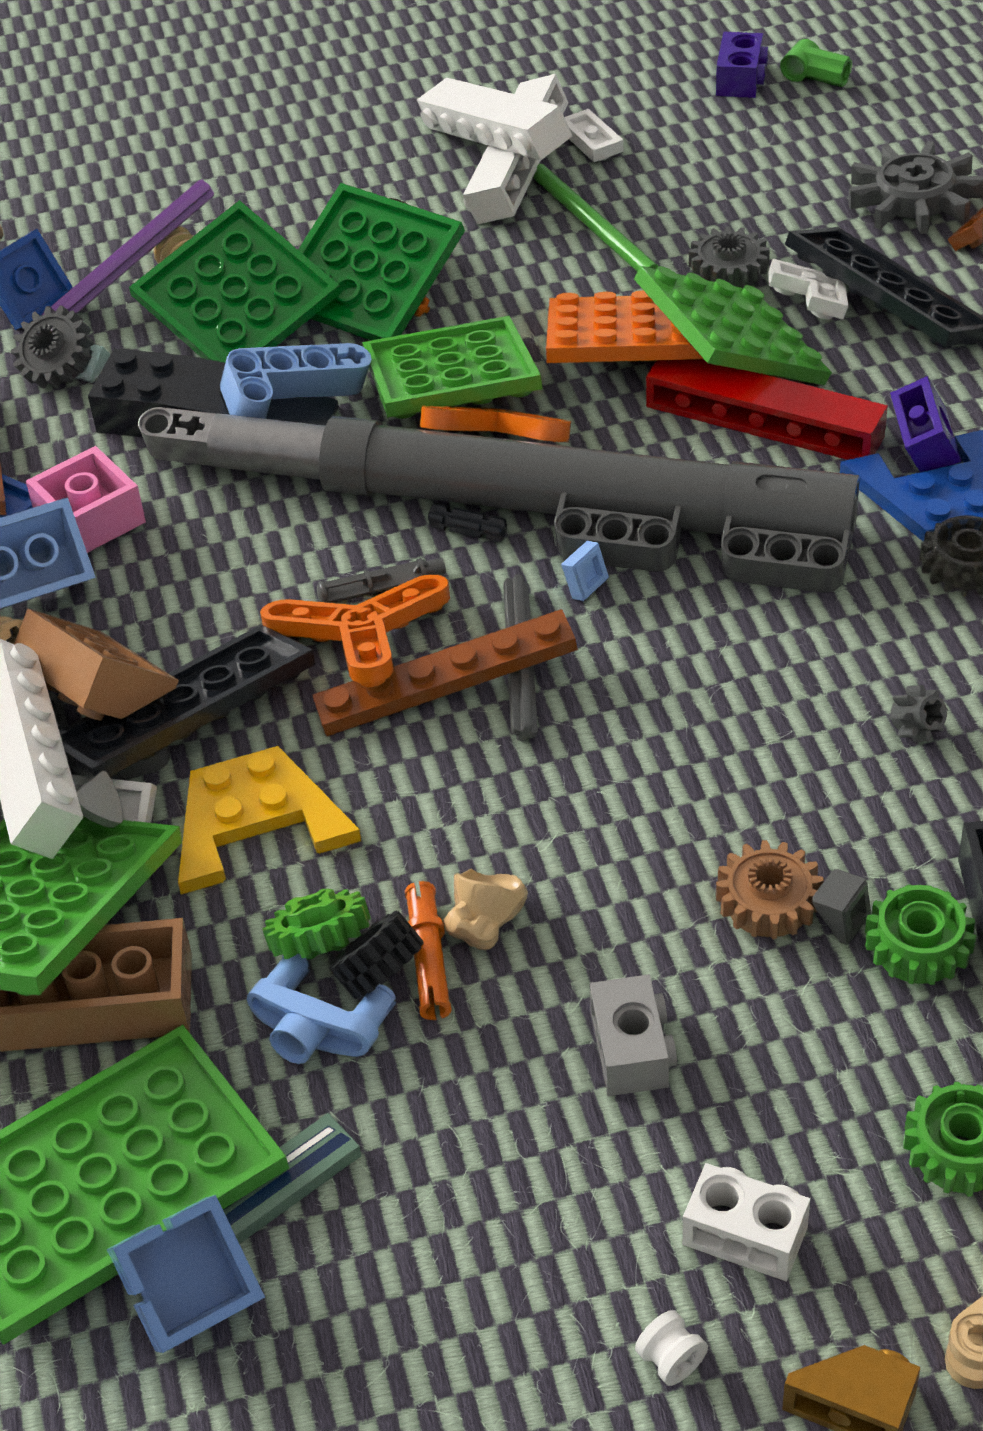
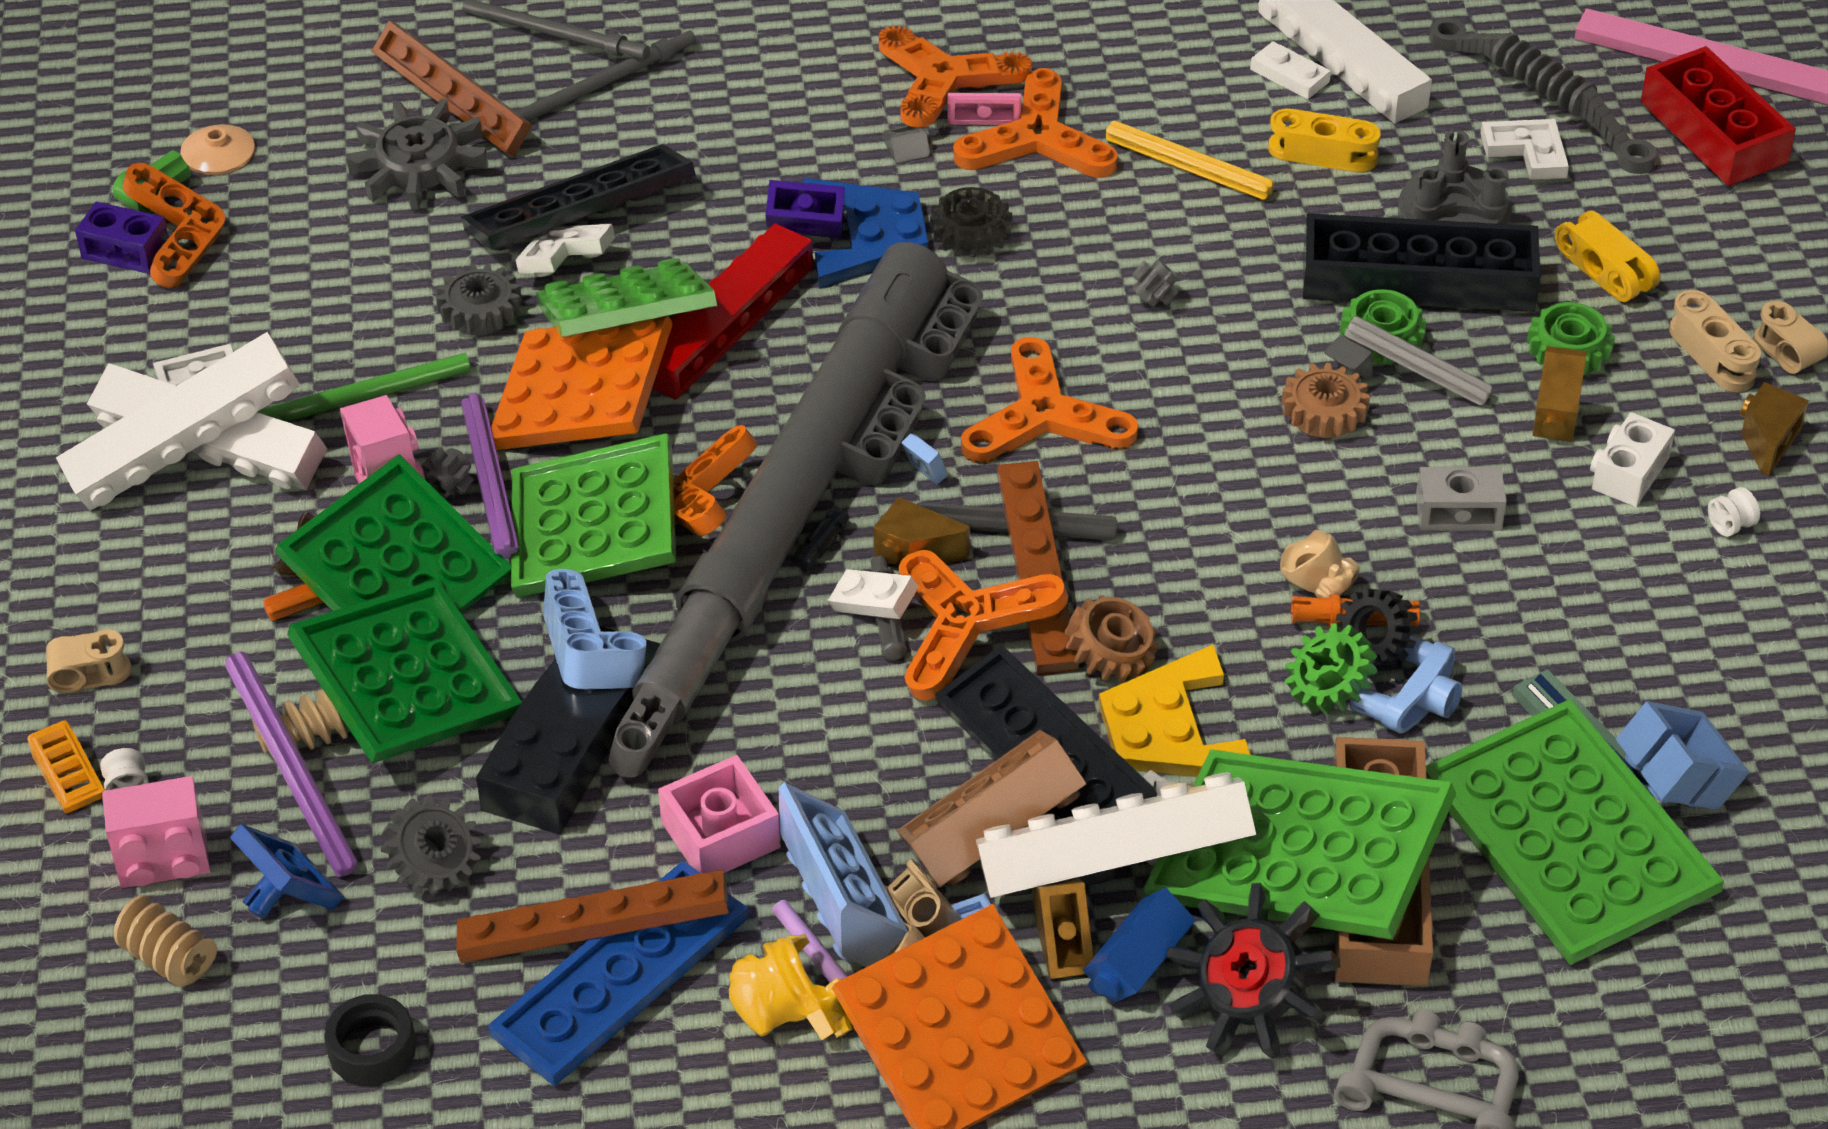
camera: 85 degrees left, 0 degrees up
none -> light orange slope [27,720,105,814]
none -> tan piece [46,629,132,693]
none -> white wheel [100,748,149,791]
none -> bright pink brick [102,776,211,889]
none -> orange beam [122,163,225,288]
none -> light nougat dish [181,124,255,175]
none -> bright pink brick [340,395,425,484]
none -> dark grey gear [421,448,474,498]
none -> medium lavender axle [461,393,519,559]
none -> white plate [828,569,919,619]
none -> pearl gold slope [873,497,970,566]
none -> orange piece [961,337,1138,464]
none -> medium nougat gear [1065,595,1159,683]
none -> light grey axle [1345,316,1492,406]
none -> pearl gold slope [1532,346,1587,442]

